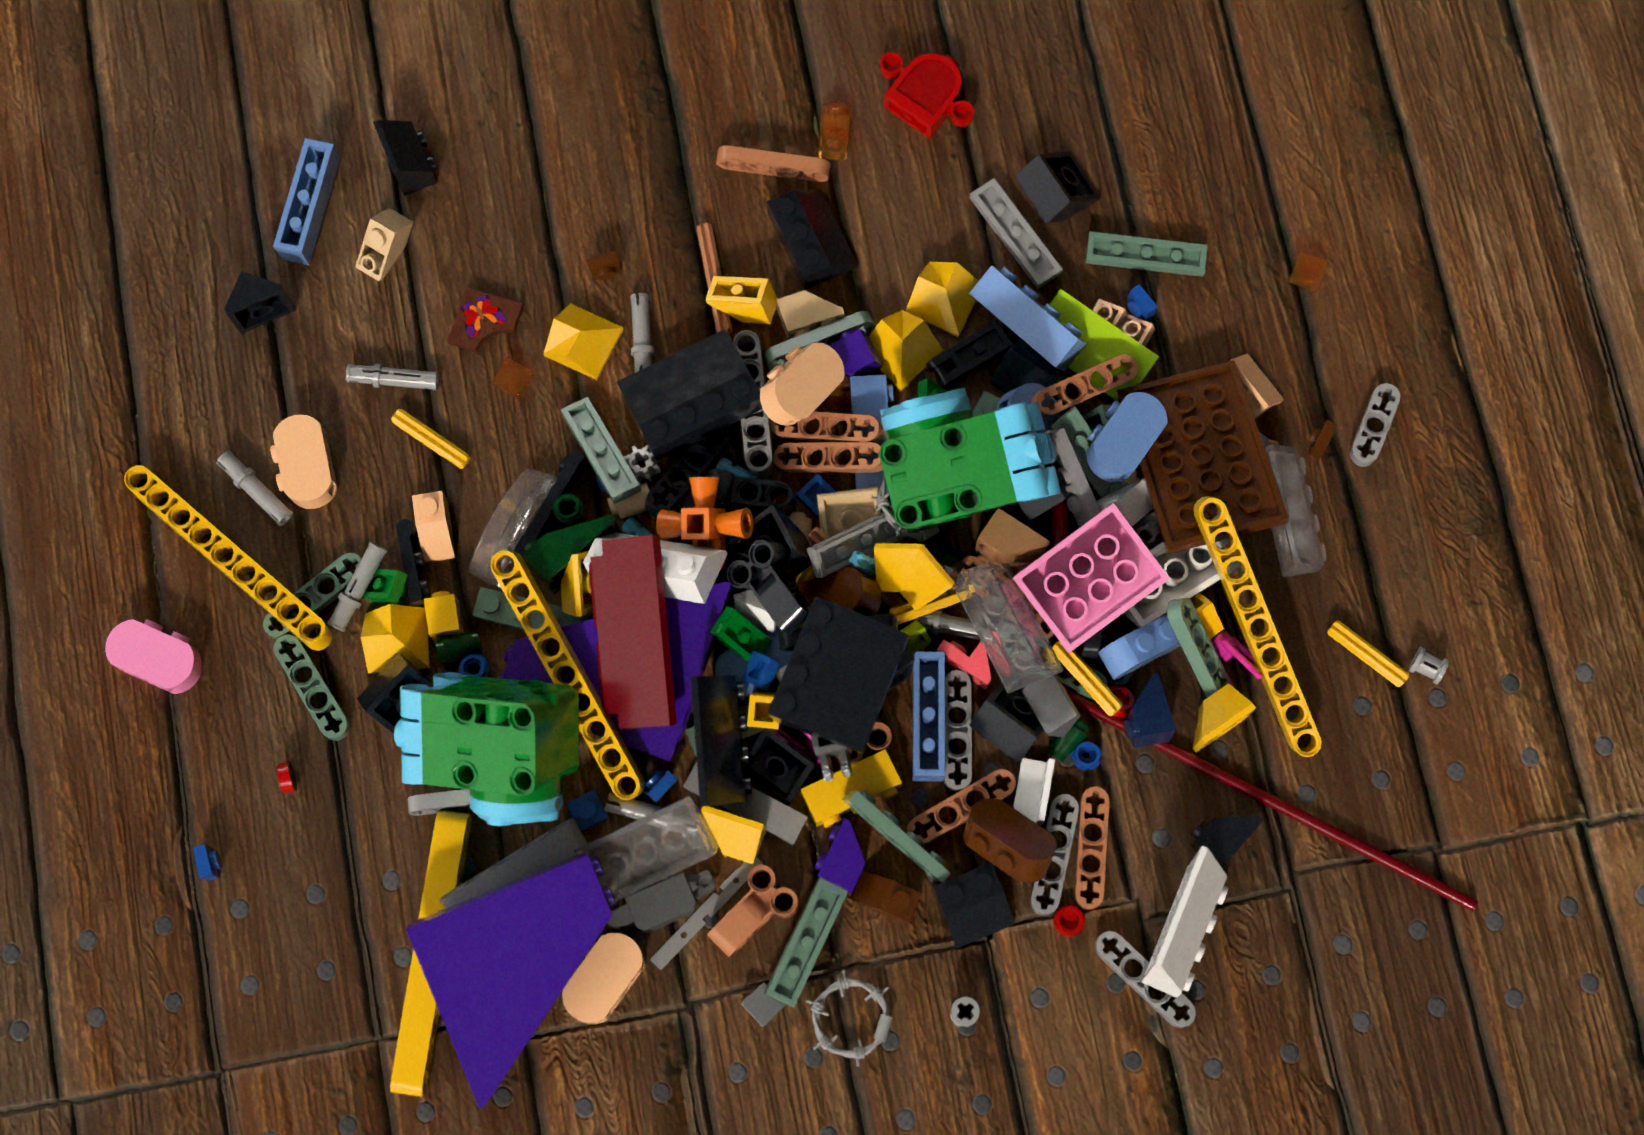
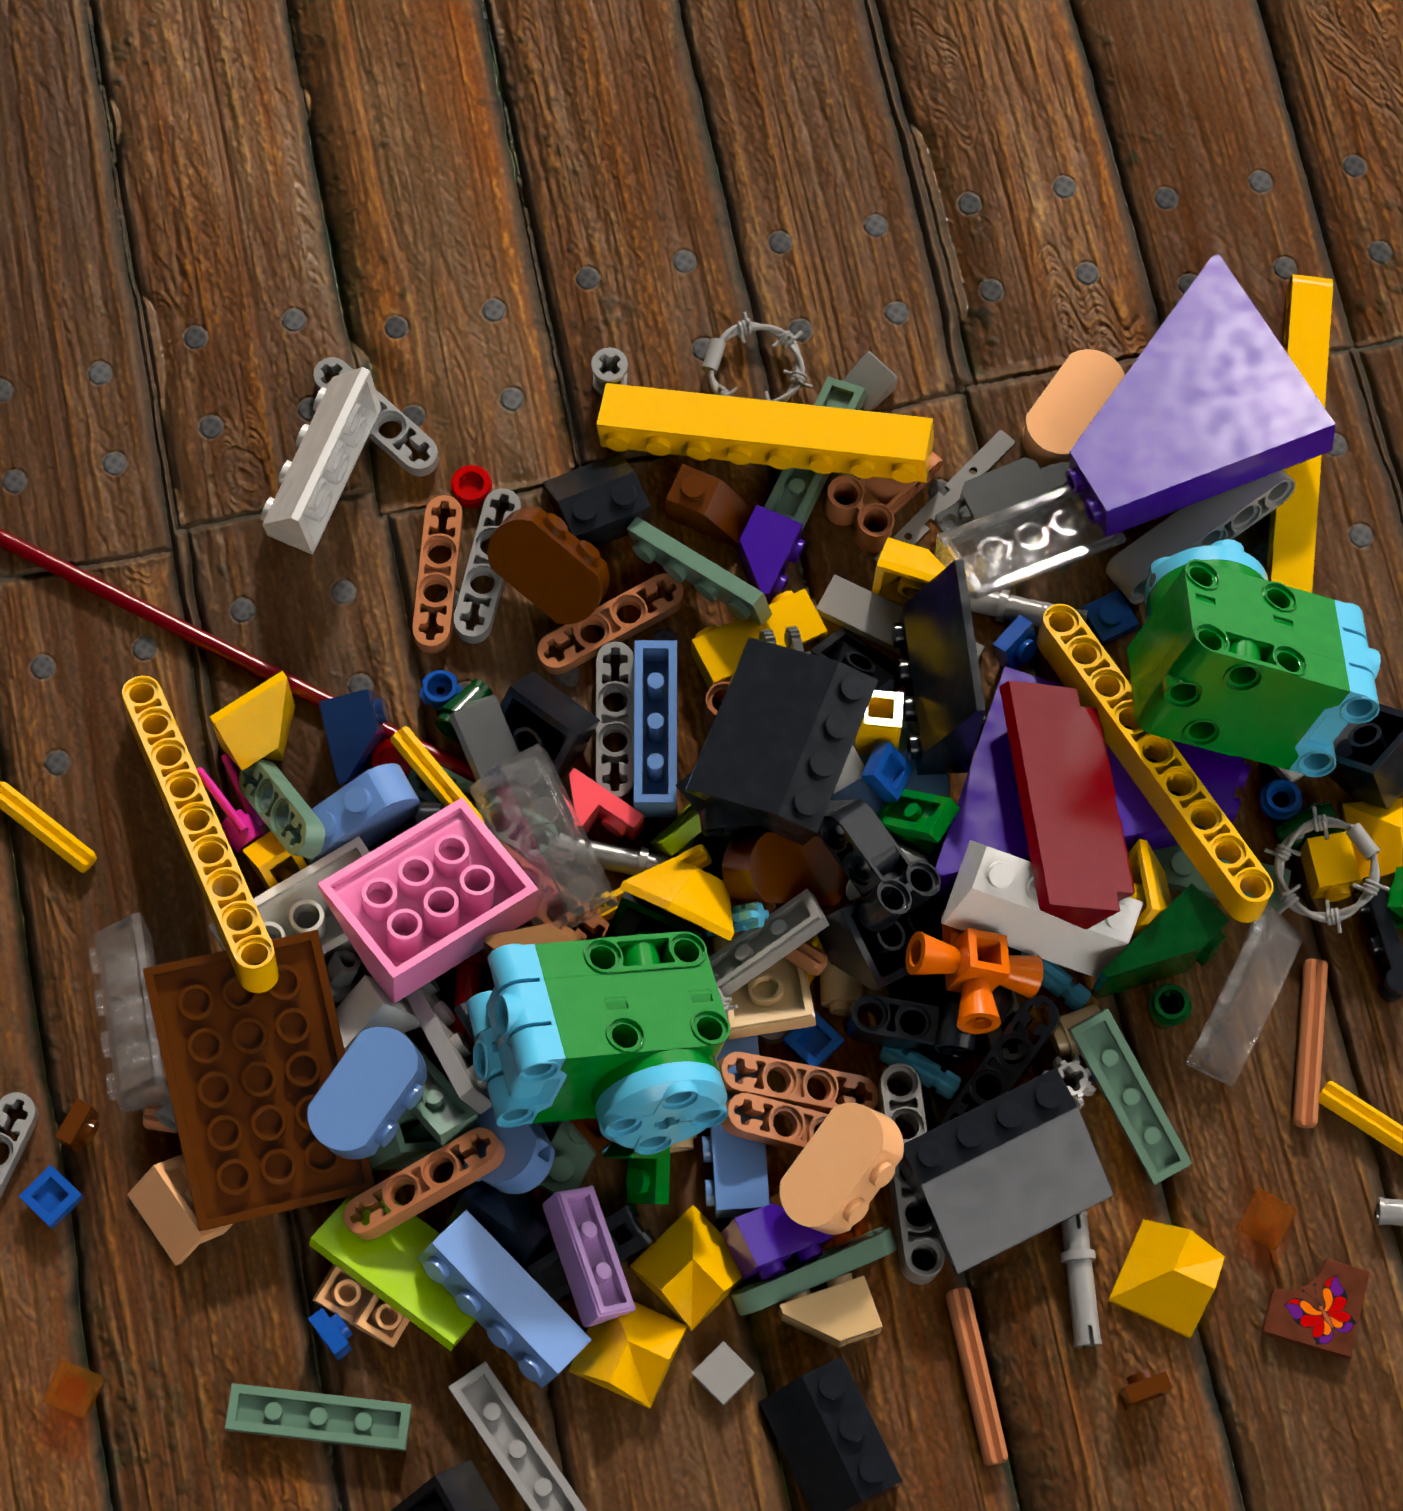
camera: 175 degrees right, 5 degrees down
light nougat slope [412,491,455,563] -> none
black plate [513,449,587,566] -> none
yellow slope [705,276,778,324] -> none
white panel [1013,758,1055,826] -> none
black slope [1190,815,1264,868] -> none
none -> blue plate [19,1164,84,1230]
none -> lavender slope [543,1186,636,1327]
none -> yellow brick [596,383,934,483]
none -> light grey tile [691,1341,755,1407]
none -> light grey piece [1264,806,1390,933]
none -> nougat axle [1292,959,1328,1128]

